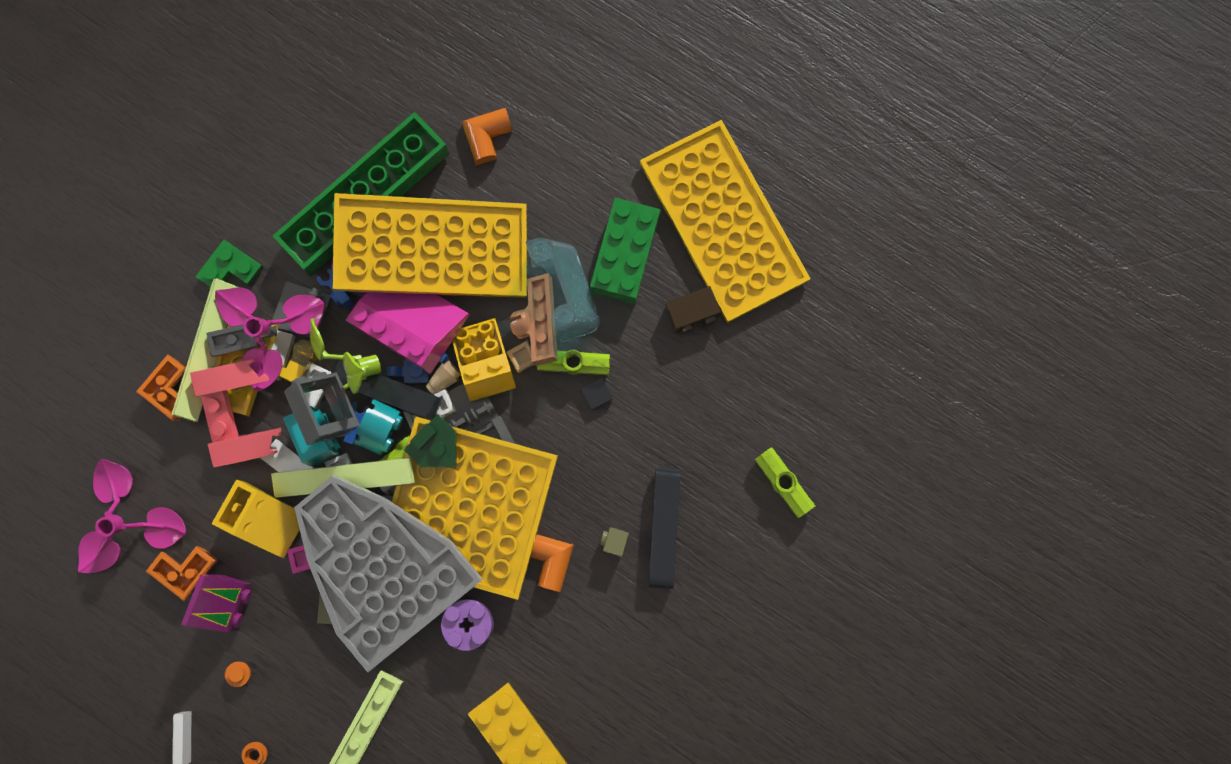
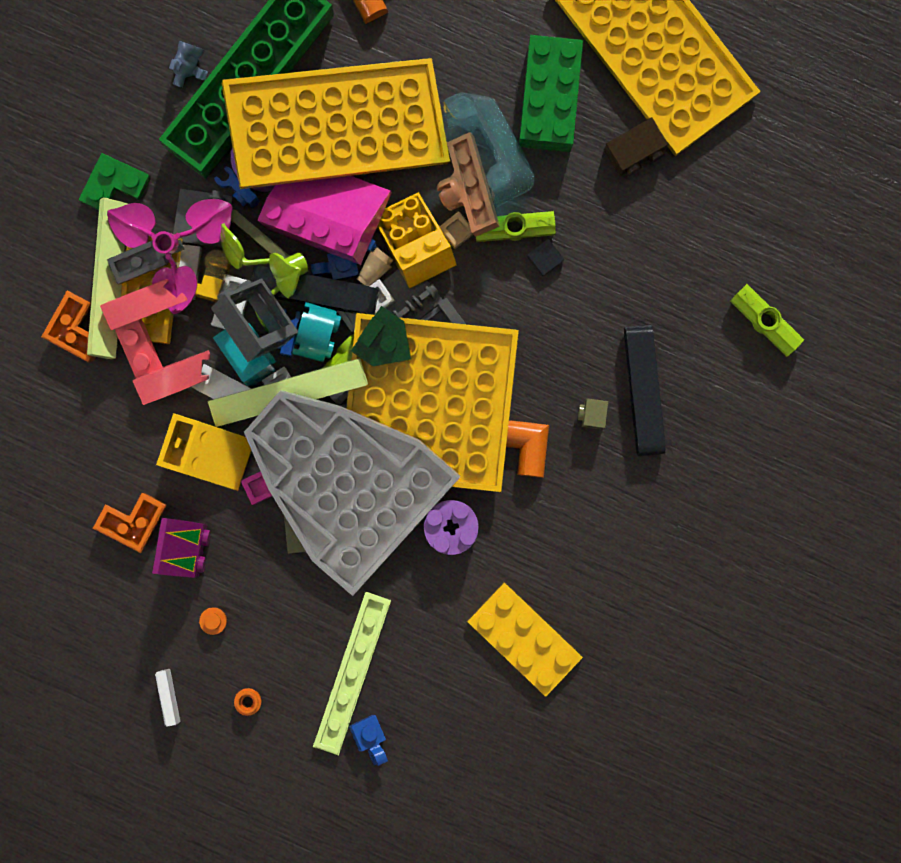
camera: 10 degrees left, 5 degrees up
dark pink plant [78,459,186,573] -> none
none -> sand blue piece [169,41,208,88]
none -> olive tile [231,210,289,259]

